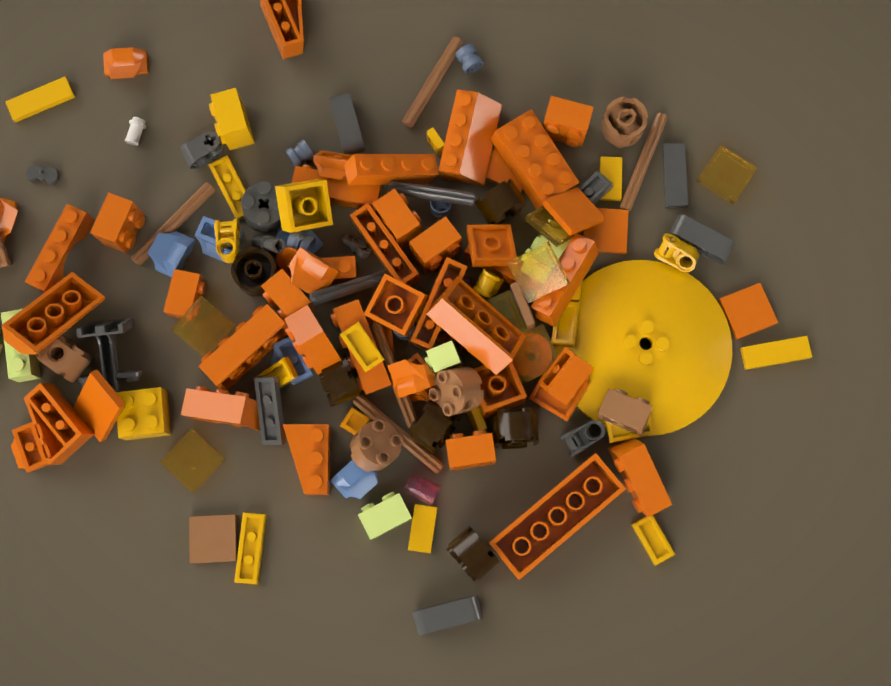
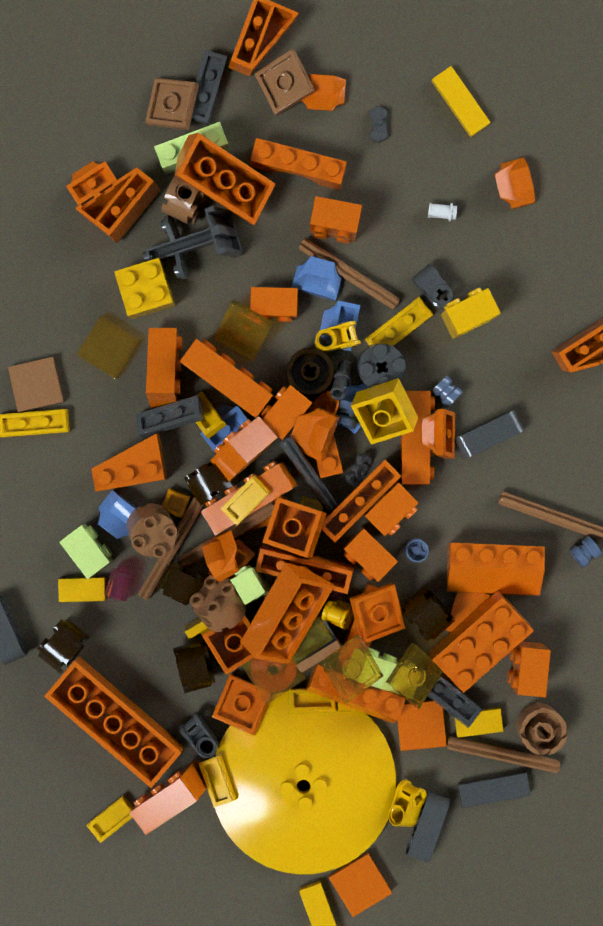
camera: 80 degrees right, 10 degrees up
orange tile [73,370,125,443] -> none
orange brick [345,154,439,185] -> none
dark grey axle [388,181,476,206] -> none
yellow tile [426,128,444,156] -> none
orange brick [446,430,496,471] -> none
orange brick [538,347,594,405] -> none
orange tile [543,187,605,236] -> none
medium nougat brick [598,388,652,436] -> none
clear yellow tile [696,145,757,204] -> none

